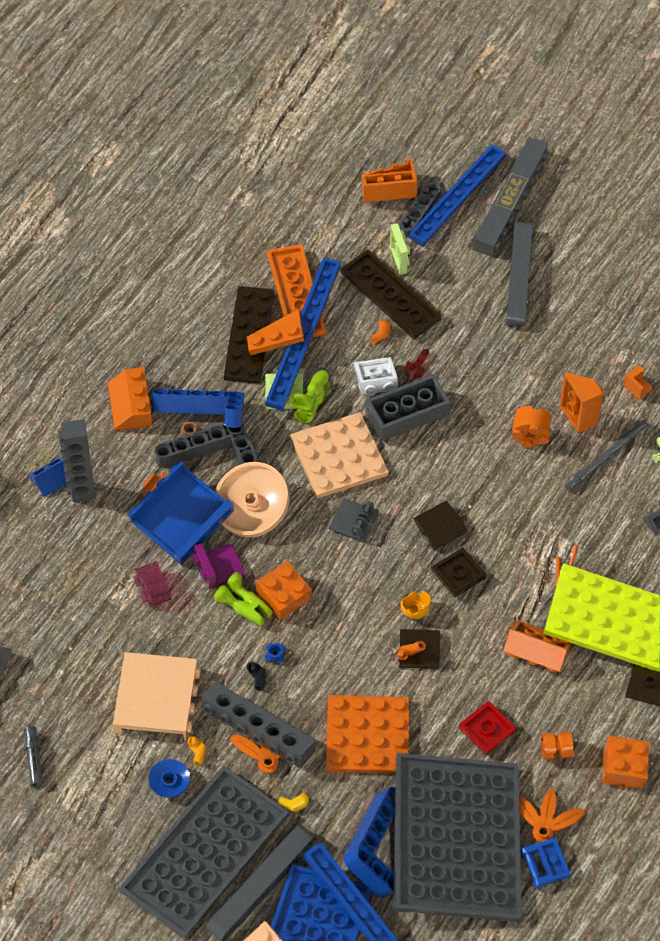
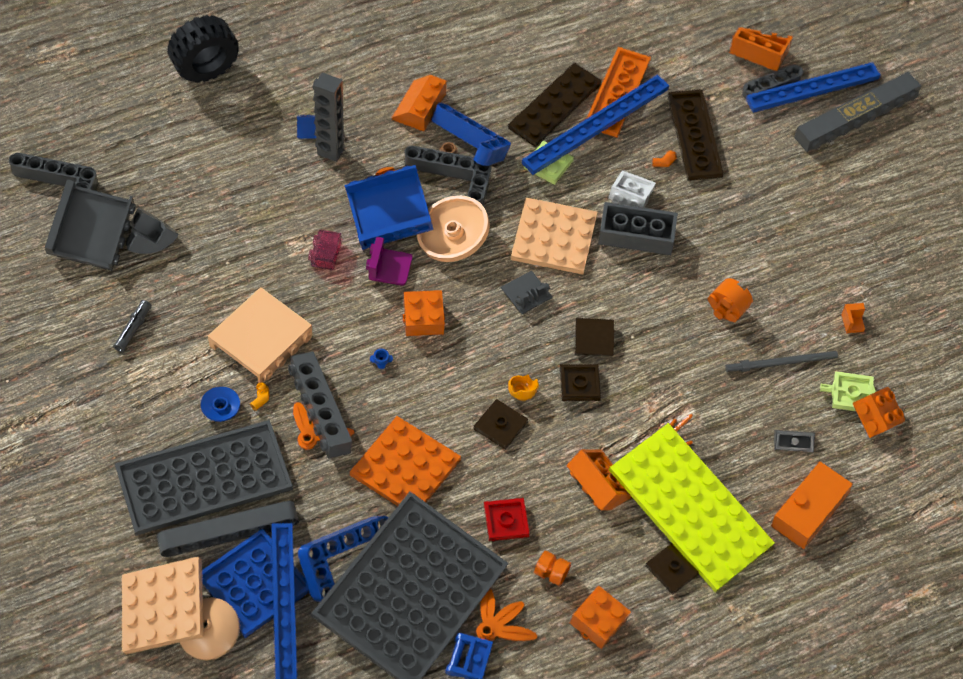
camera: 30 degrees right, 0 degrees up
lime piece [213,572,273,626] -> none
black arm [246,662,266,691] -> none
orange wing [247,309,304,355] -> none
yellow arm [278,794,309,812] -> none
lime piece [291,370,330,423] -> none
yellowish green plate [390,223,410,275] -> none
orange arm [397,641,425,660] -> none
clear red bar [405,349,430,379] -> none
dark grey beam [506,221,533,327] -> none
orange slope [560,372,604,433] -> none

